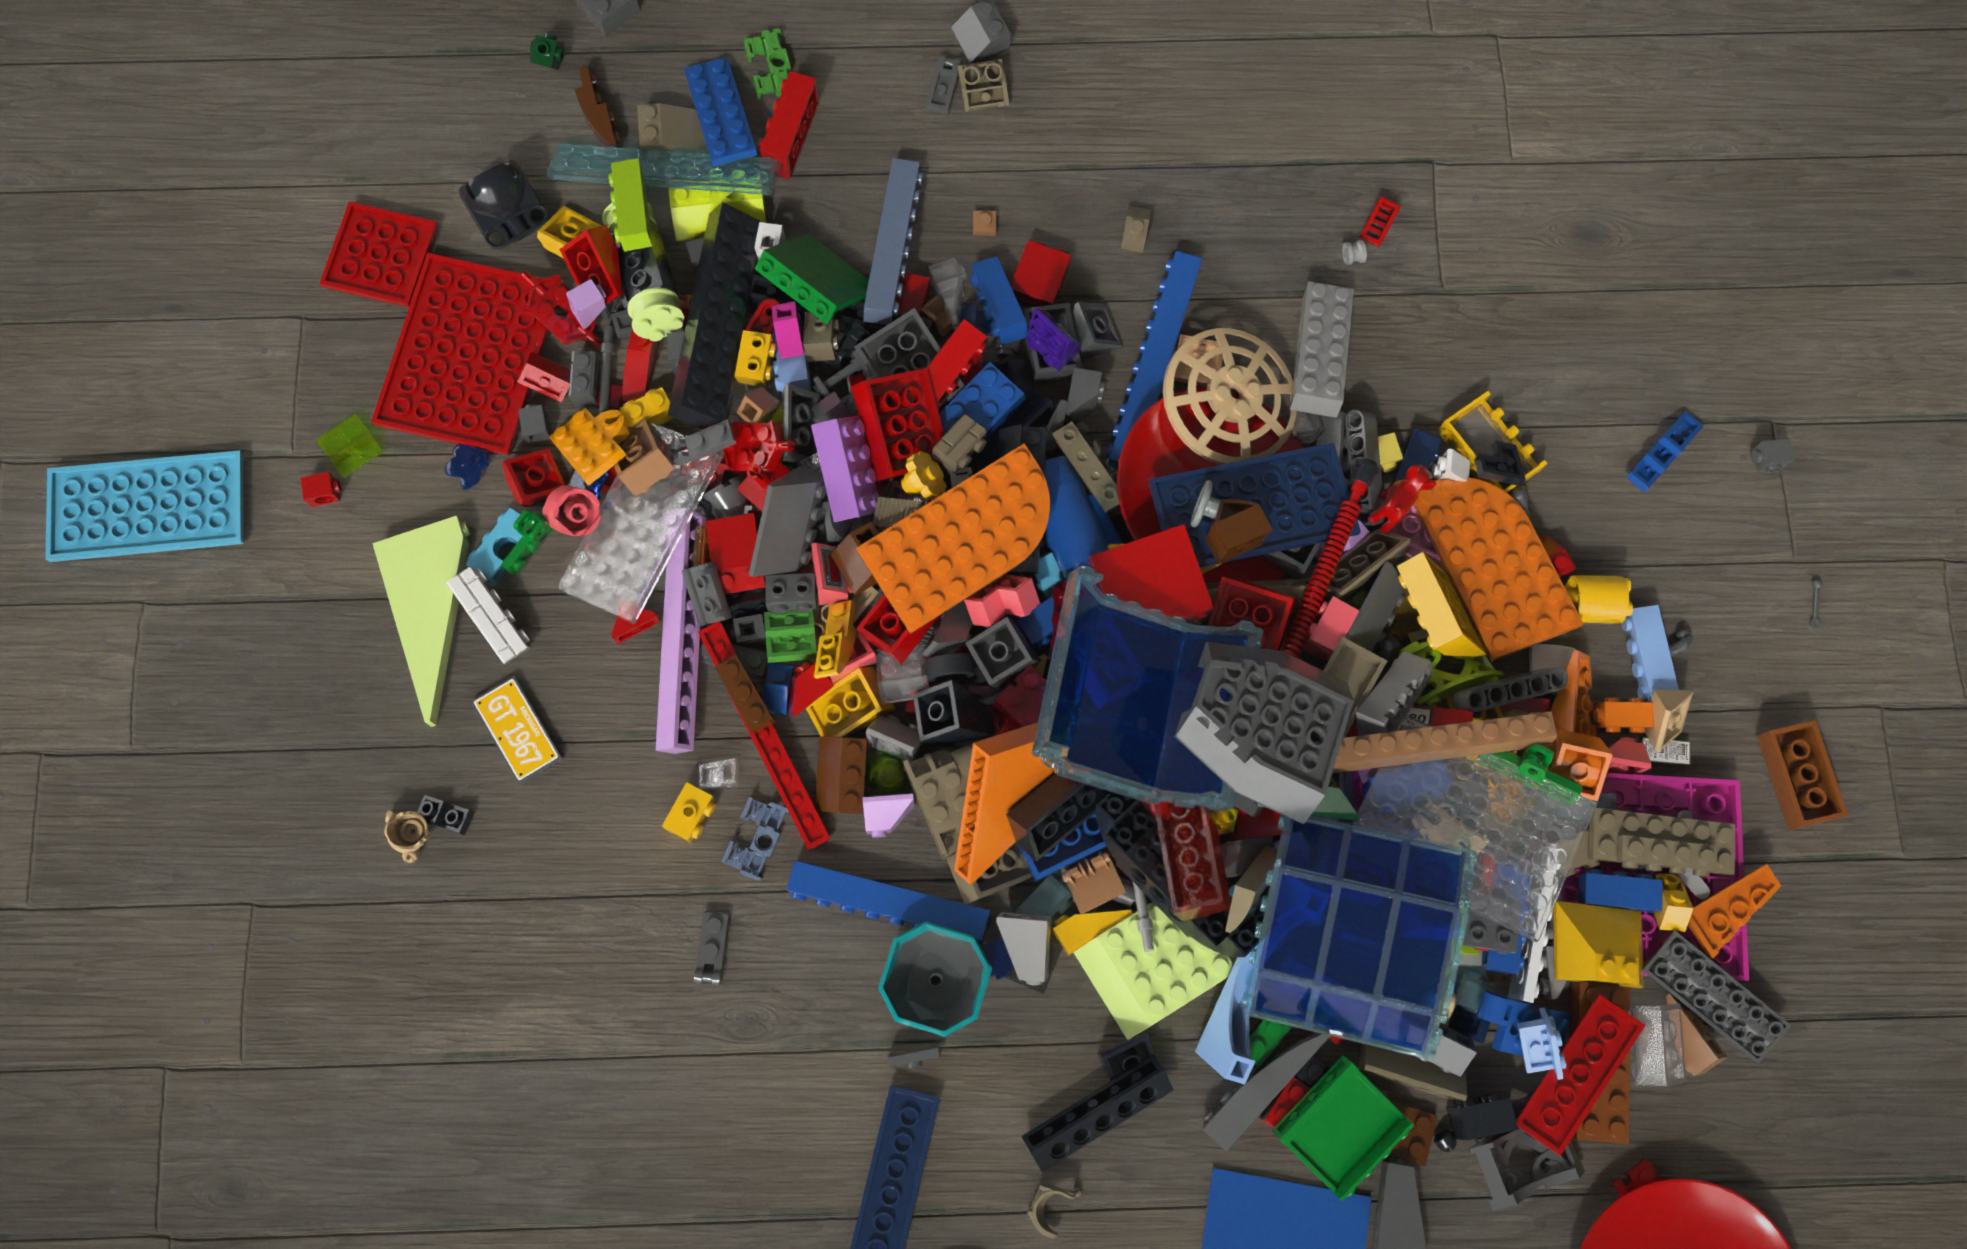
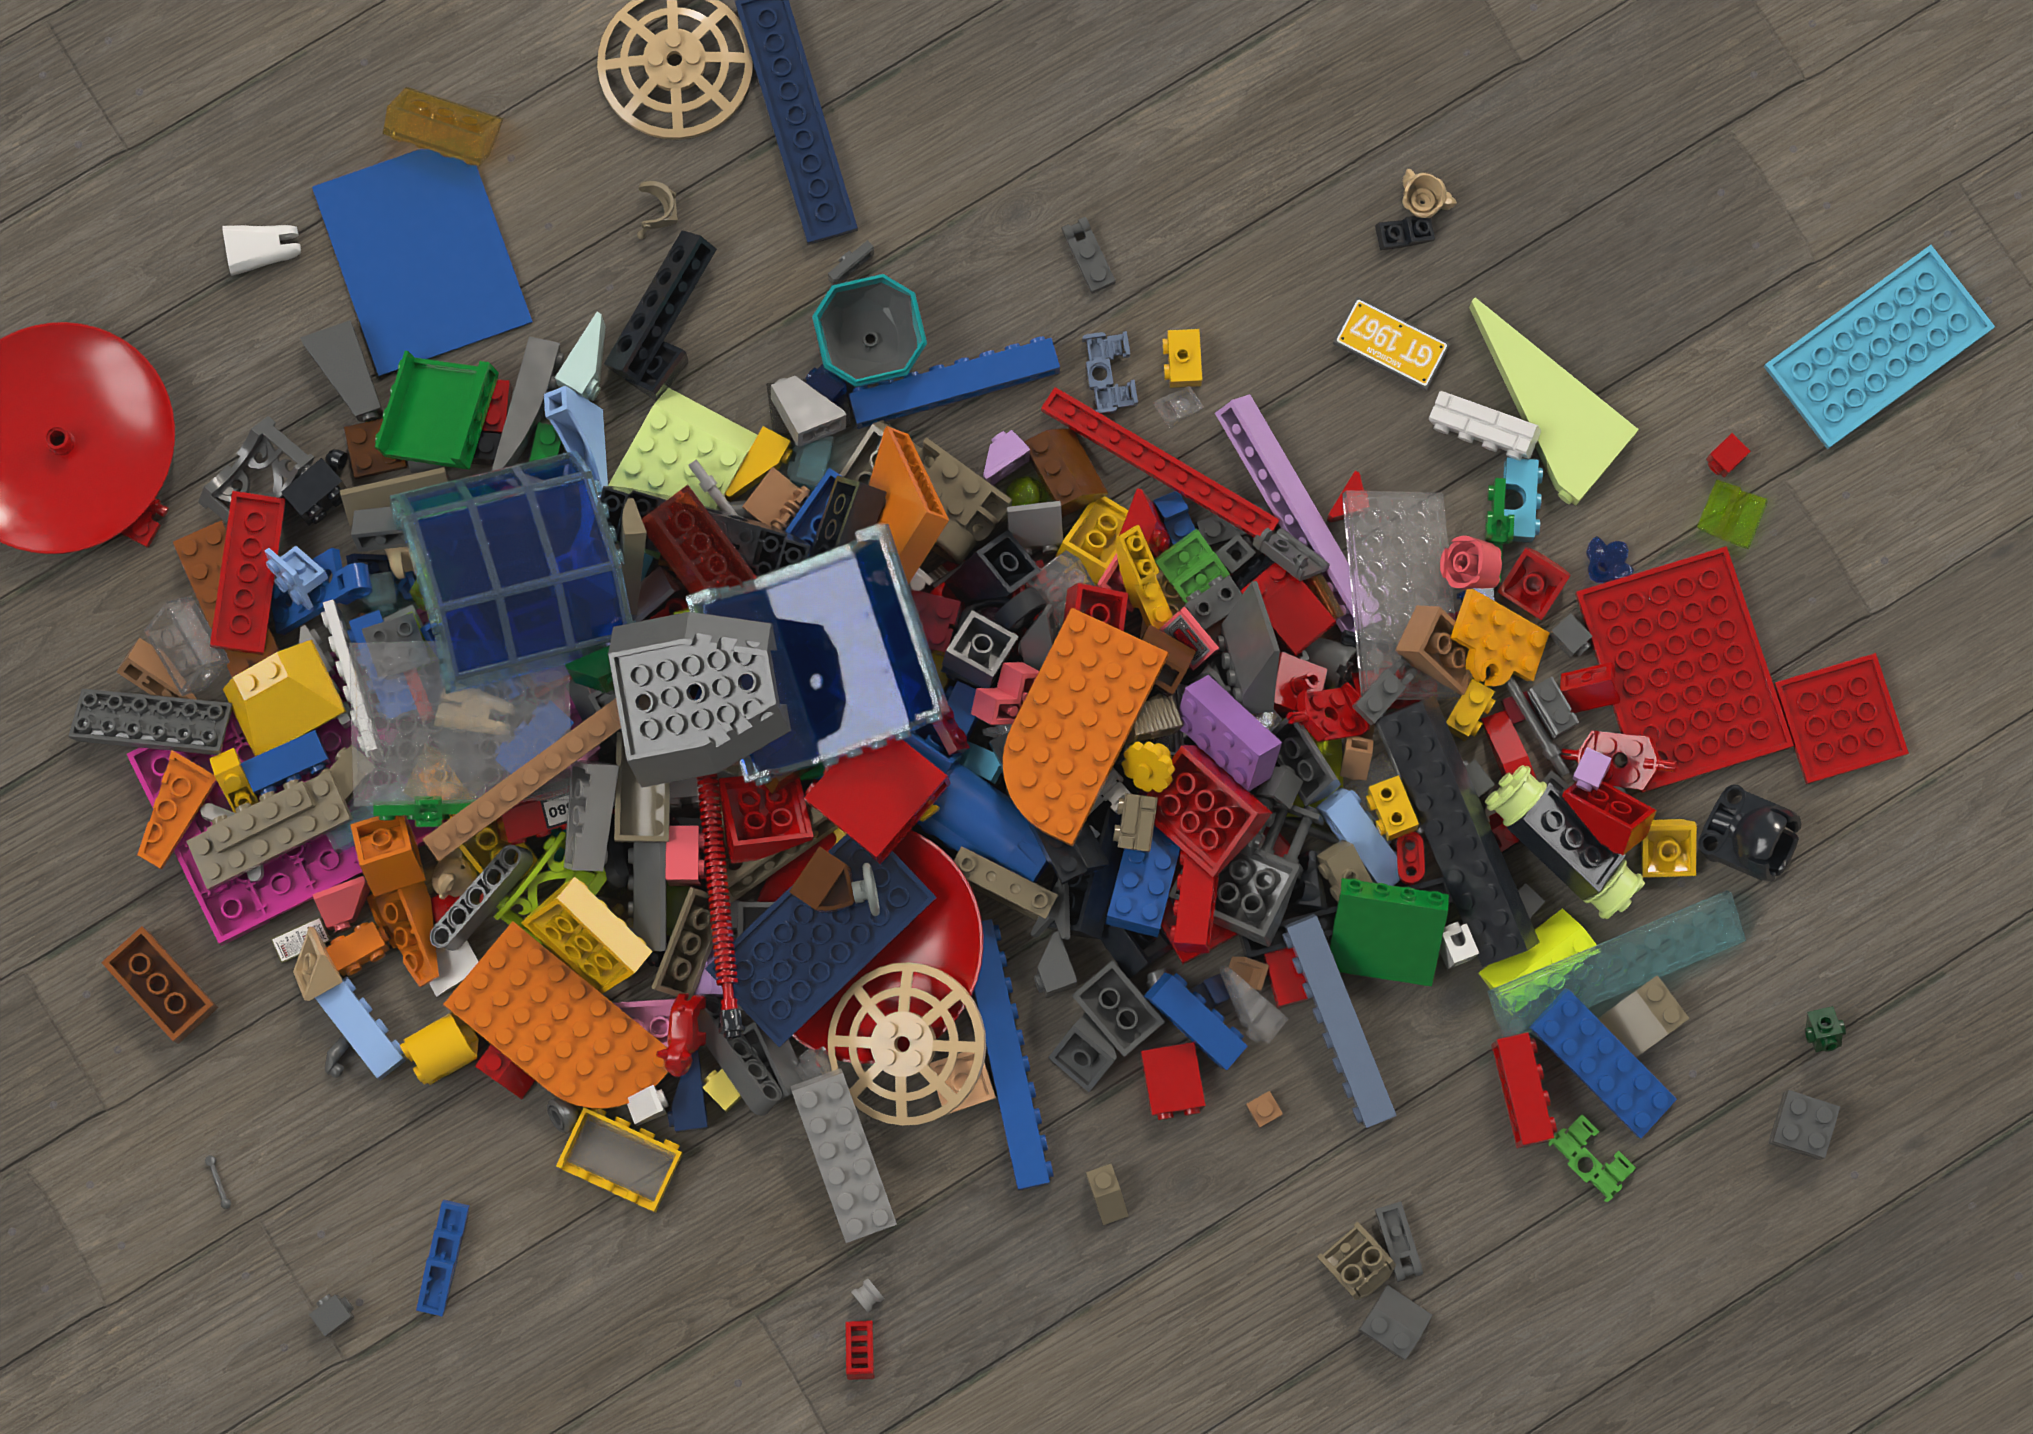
camera: 150 degrees right, 5 degrees up
reddish brown slope [575,65,621,155] -> none
lime brick [608,158,652,252] -> none
reddish brown brick [715,655,776,734] -> none
dark pink slope [772,302,804,359] -> none
dark purple slope [1025,308,1082,371] -> none
black plate [1474,440,1526,486] -> none
none -> light aqua slope [555,312,606,401]

